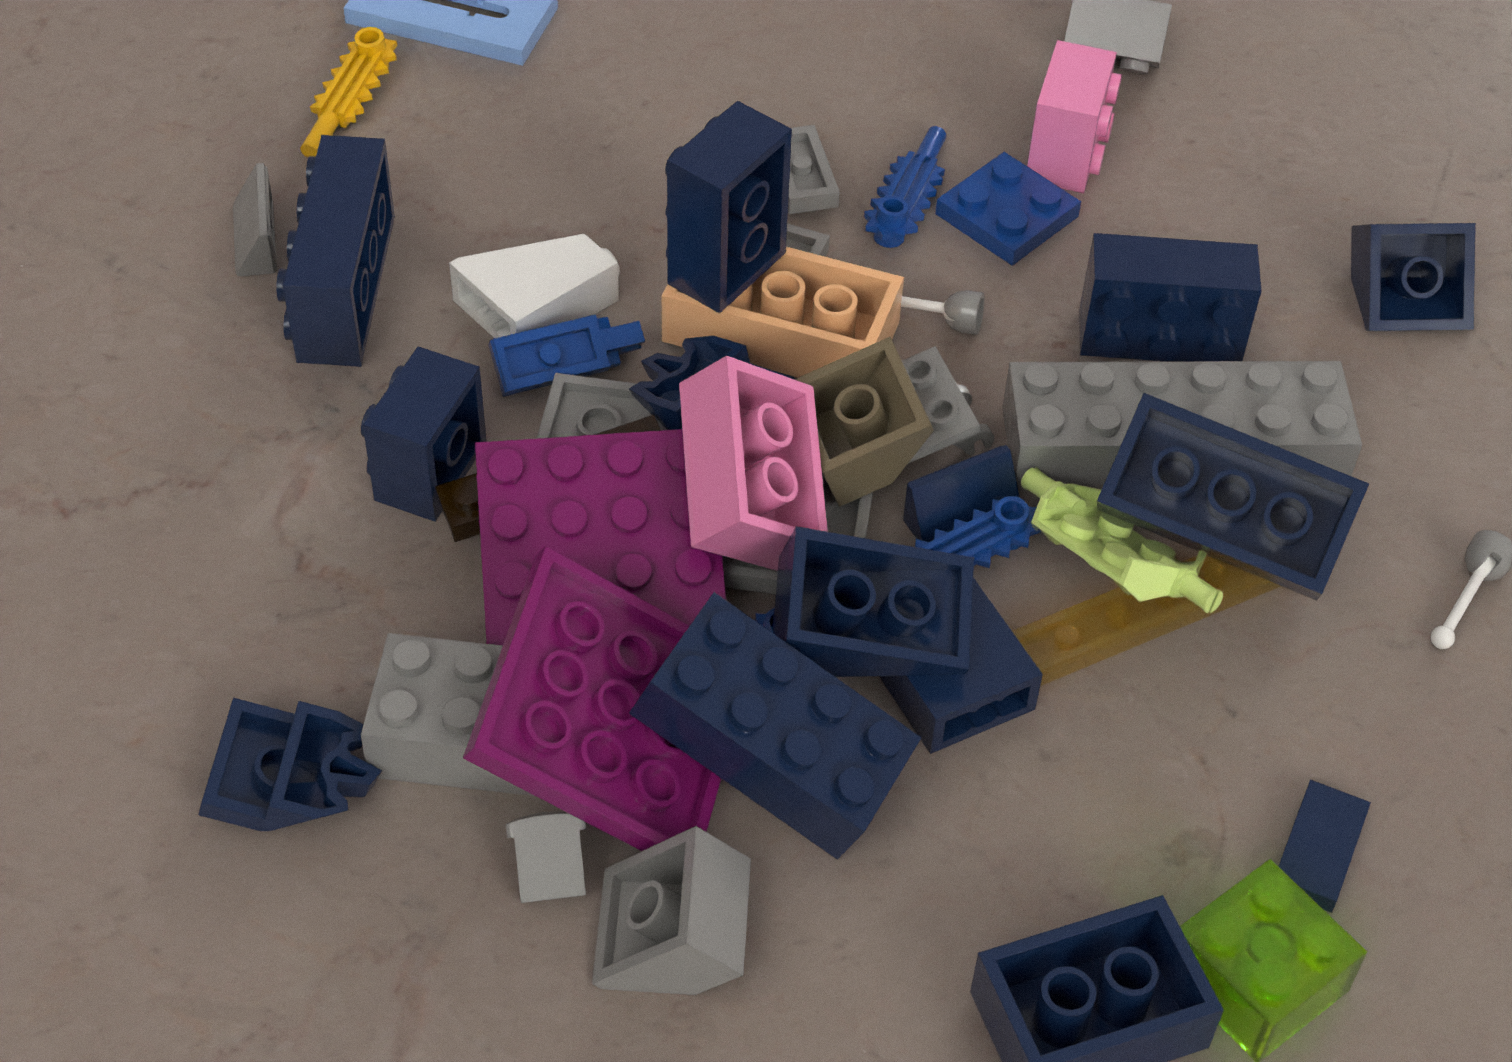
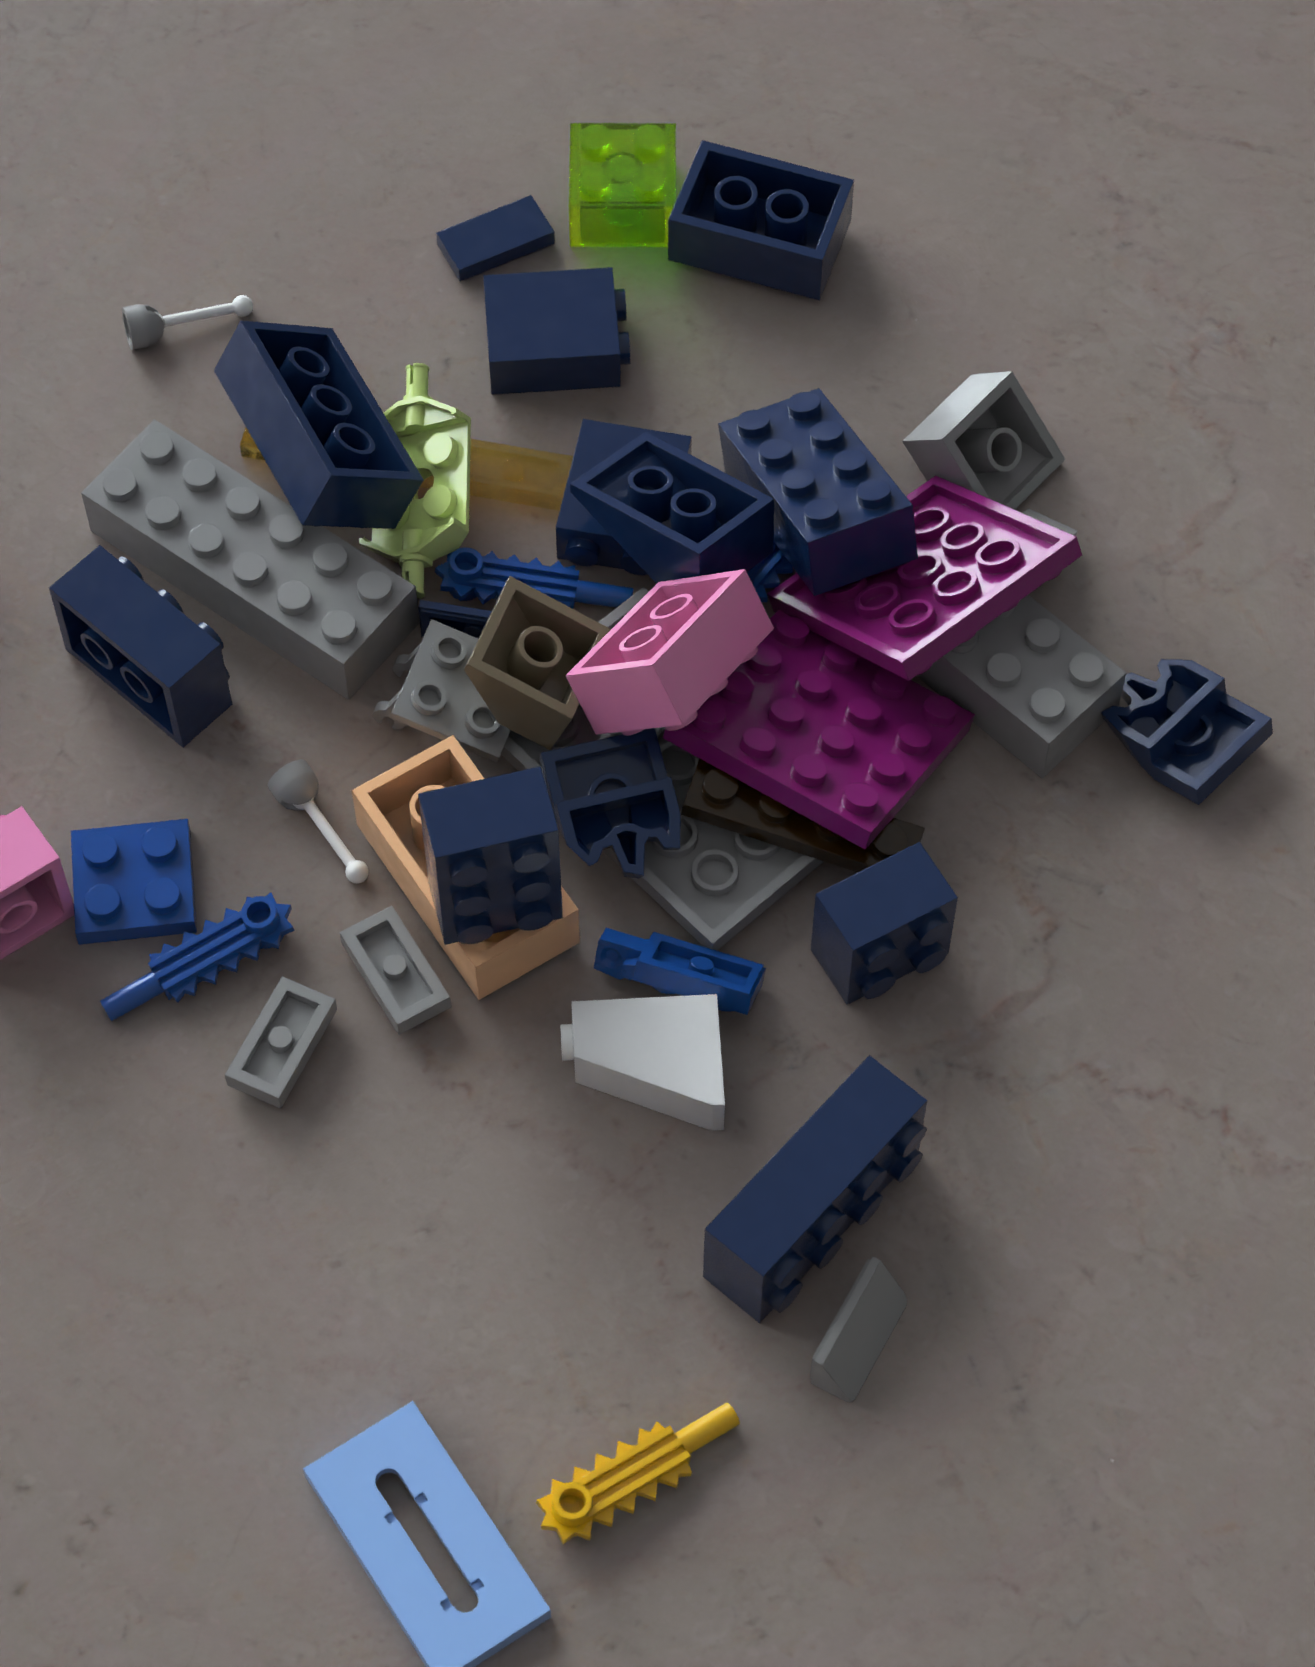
camera: 140 degrees left, 10 degrees up
none -> dark blue brick [483,267,631,395]

